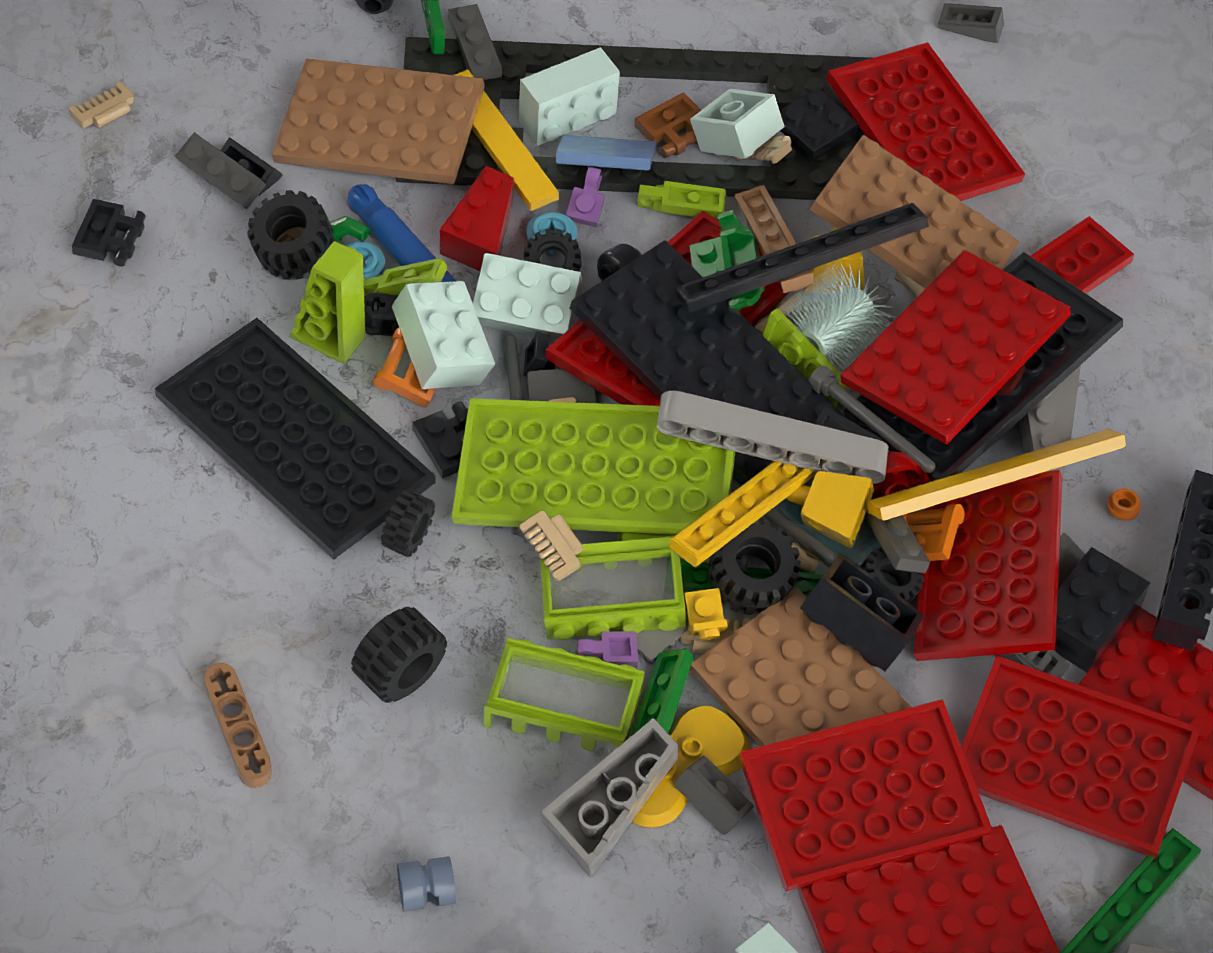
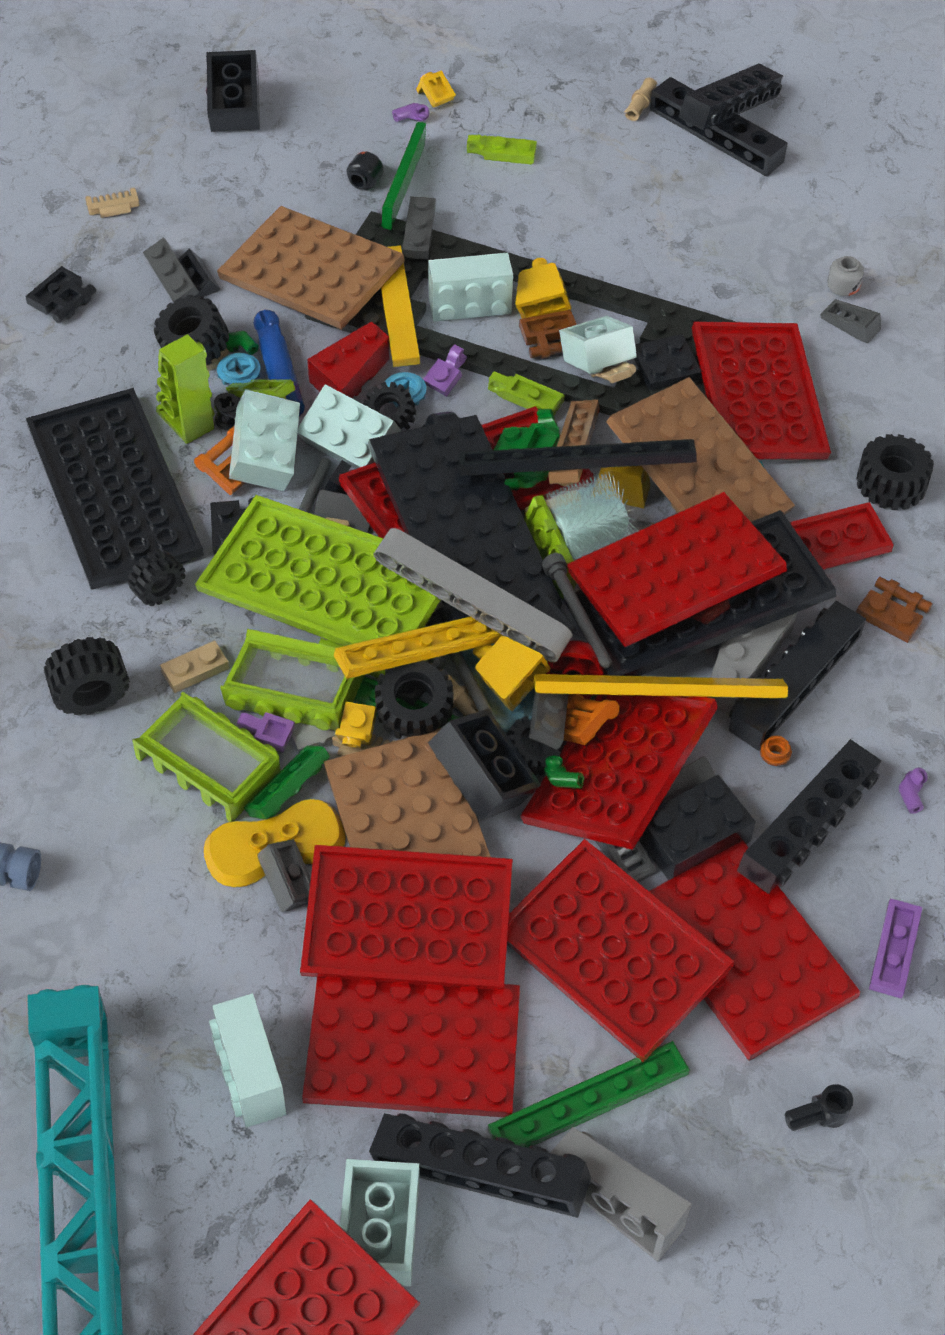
camera: 25 degrees right, 0 degrees up
tan piece [520,511,584,581] -> none
light grey wedge [541,718,678,877] -> none
medium blue tile [556,135,656,170] -> none
none -> tan plate [160,640,229,693]
none -> yellow torso [515,258,572,319]
none -> green arm [544,756,584,789]
none -> black brick [728,600,866,751]
none -> black tyre [856,434,934,510]
none -> dark orange plate [856,577,933,643]

